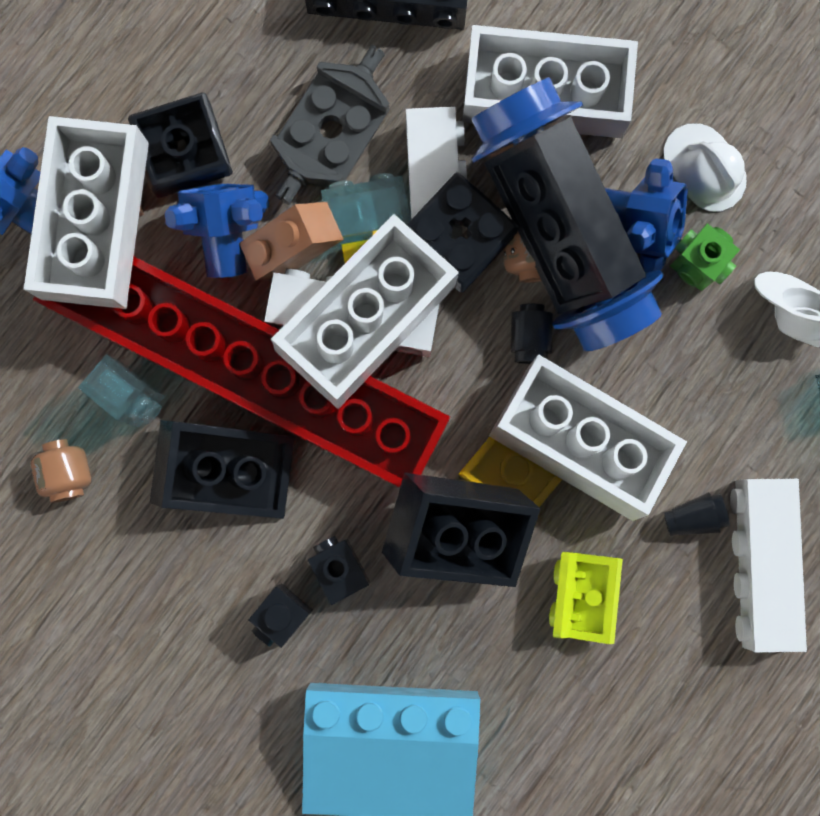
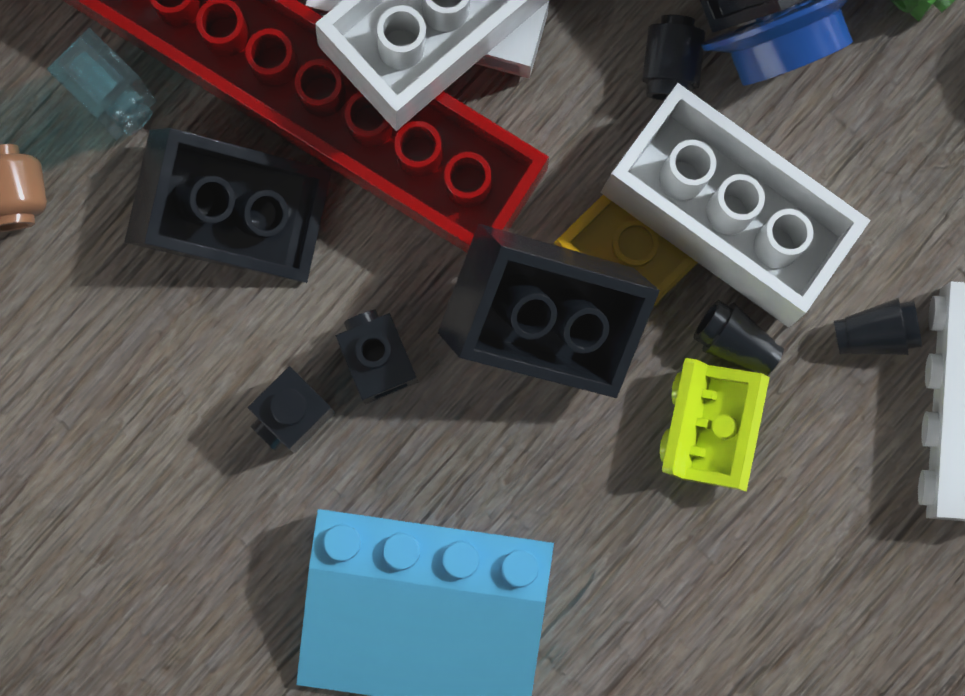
camera: 10 degrees right, 0 degrees up
none -> black cone [693,300,784,376]

